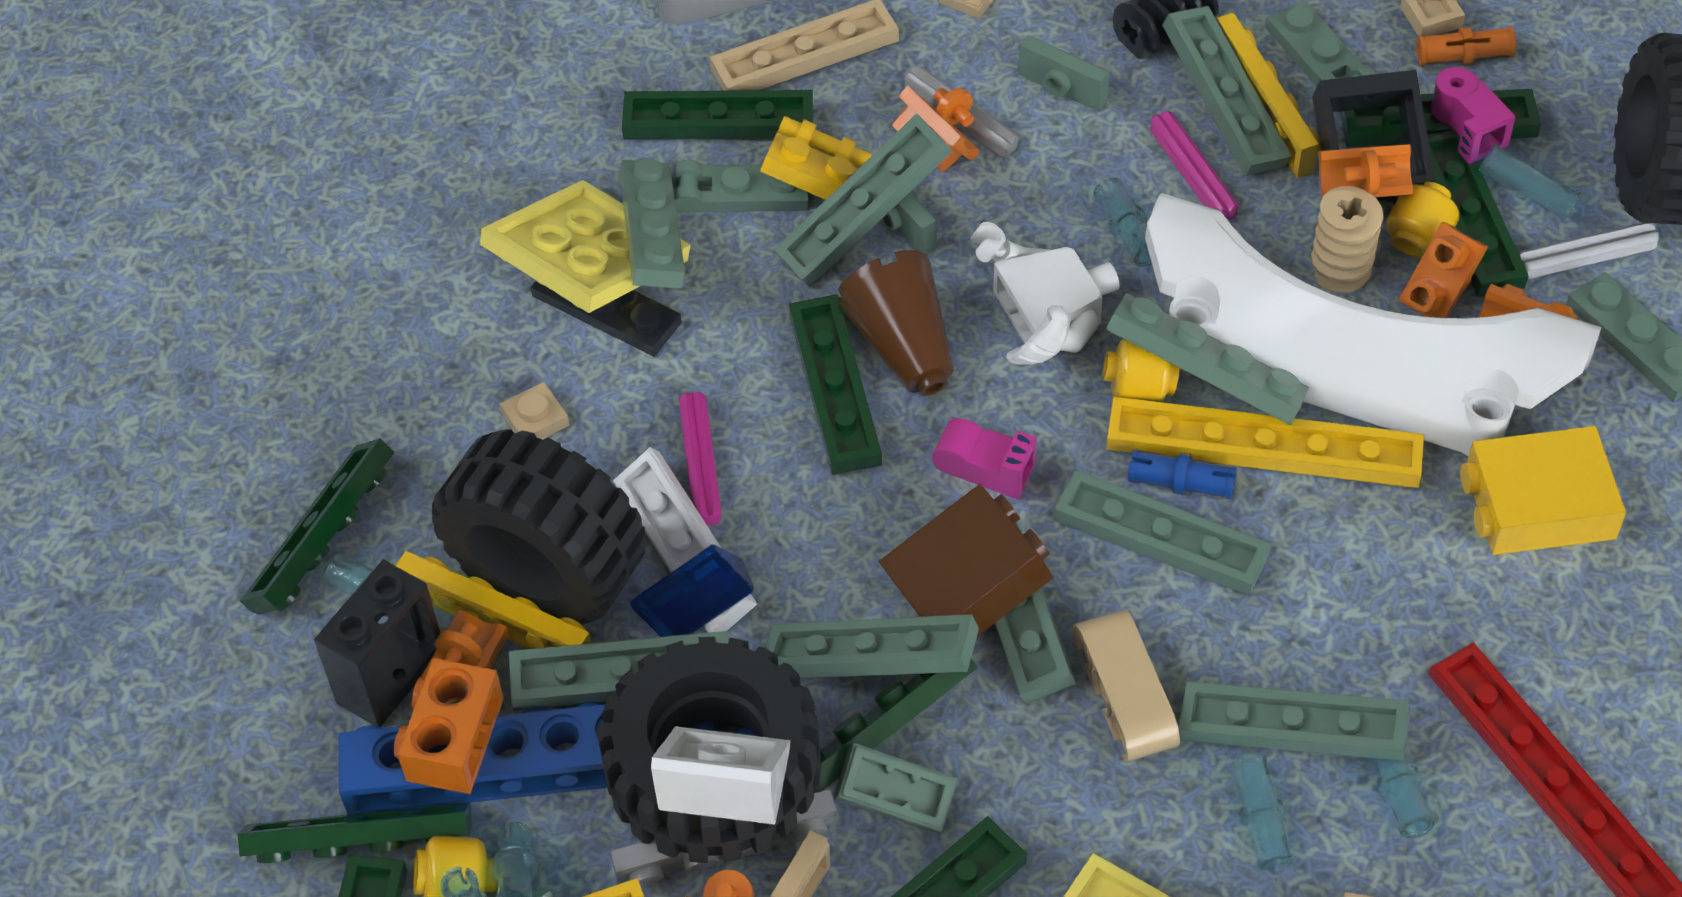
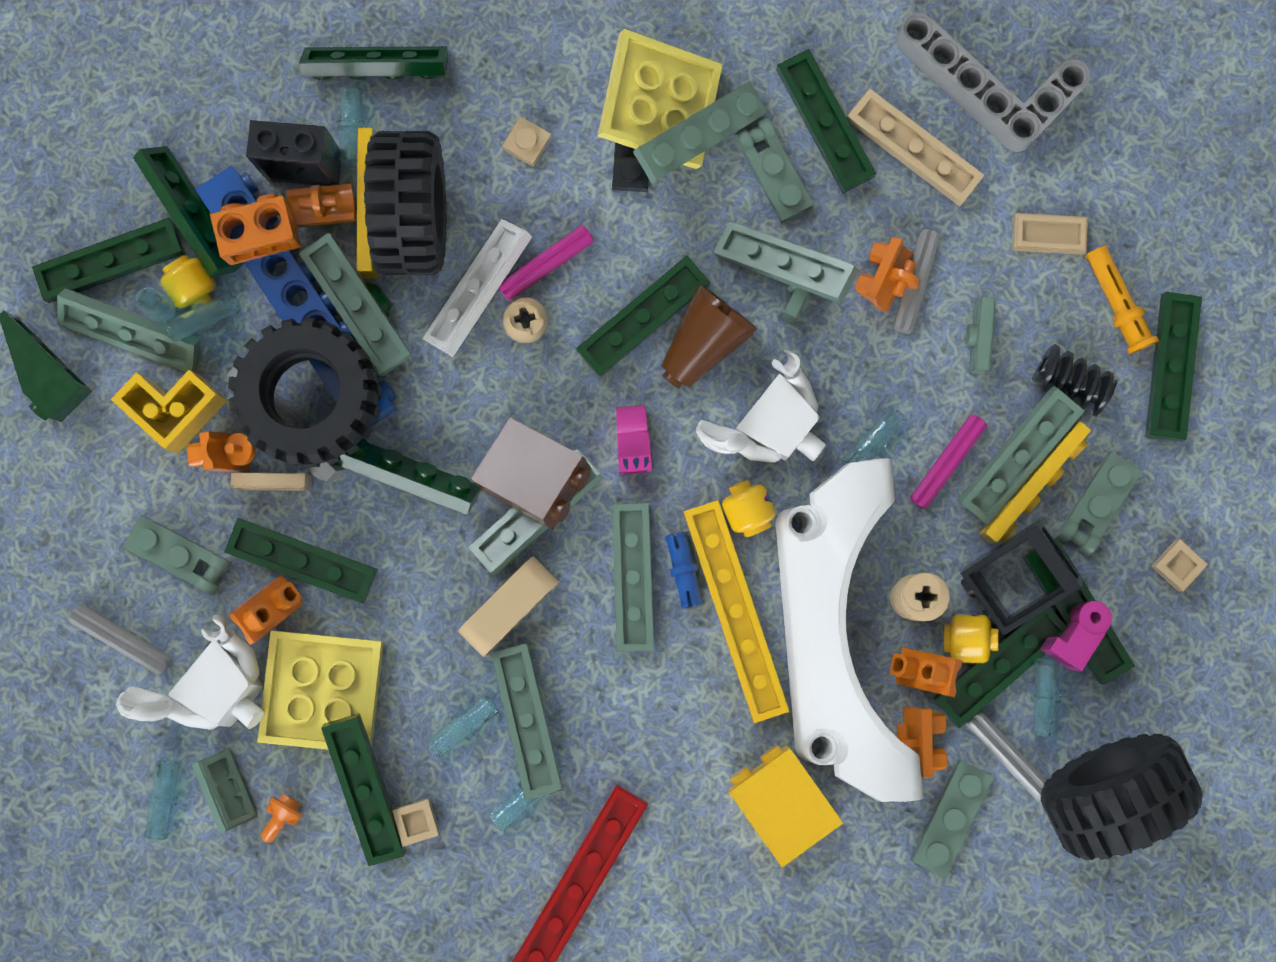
camera: 60 degrees right, 30 degrees up
clear blue slope [630,544,754,637] -> none
white slope [651,726,790,825] -> none
yellow plate [760,116,872,200] -> none
sand green plate [765,614,979,678] -> none
sand green plate [833,743,958,833] -> none
sand green plate [1106,293,1309,425] -> none
orange hips [1318,144,1413,200] -> none
orange pin [1416,26,1516,66] -> none
none -> tan piece [503,298,548,343]

